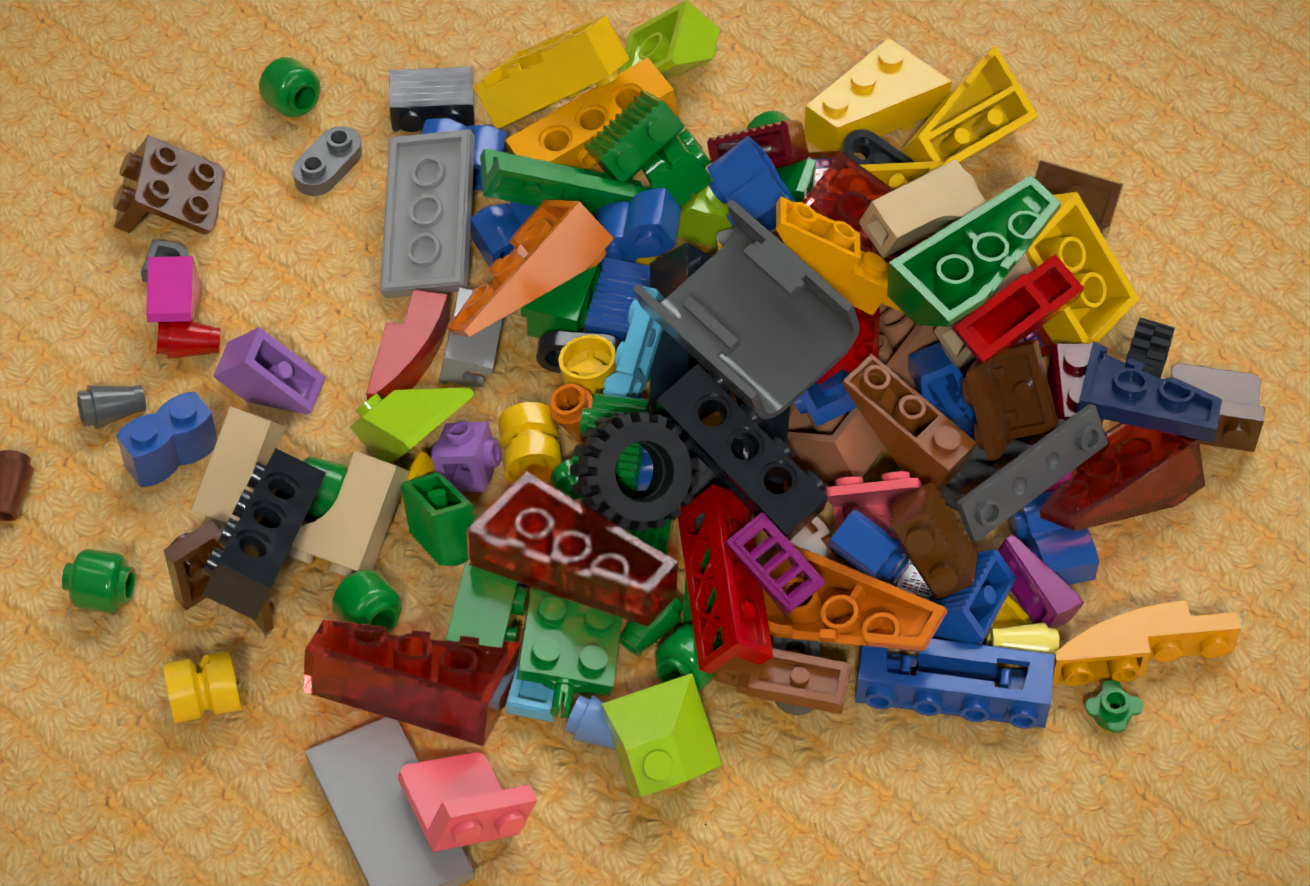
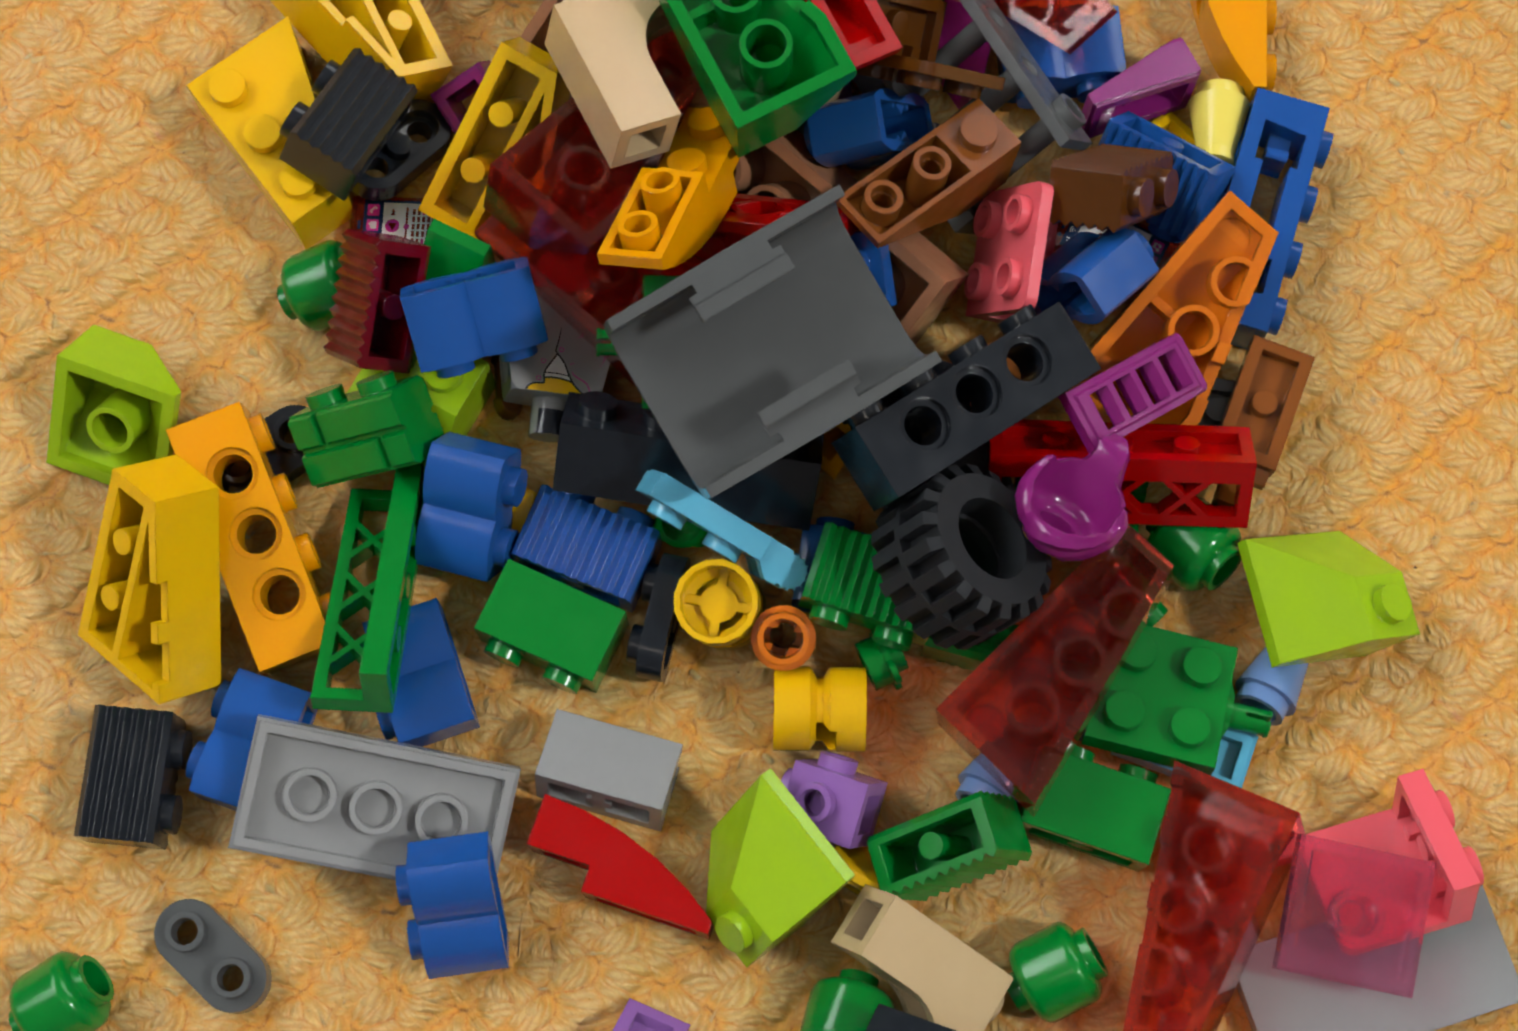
camera: 80 degrees left, 20 degrees up
orange wedge [447,200,614,337] -> none
green brick [584,91,685,183] -> none
green plate [1085,680,1143,733] -> none
none -> black brick [279,48,418,201]
none -> blue brick [395,831,509,979]
none -> magenta hair [1014,434,1130,562]
none -> clear pink plate [1272,834,1436,998]

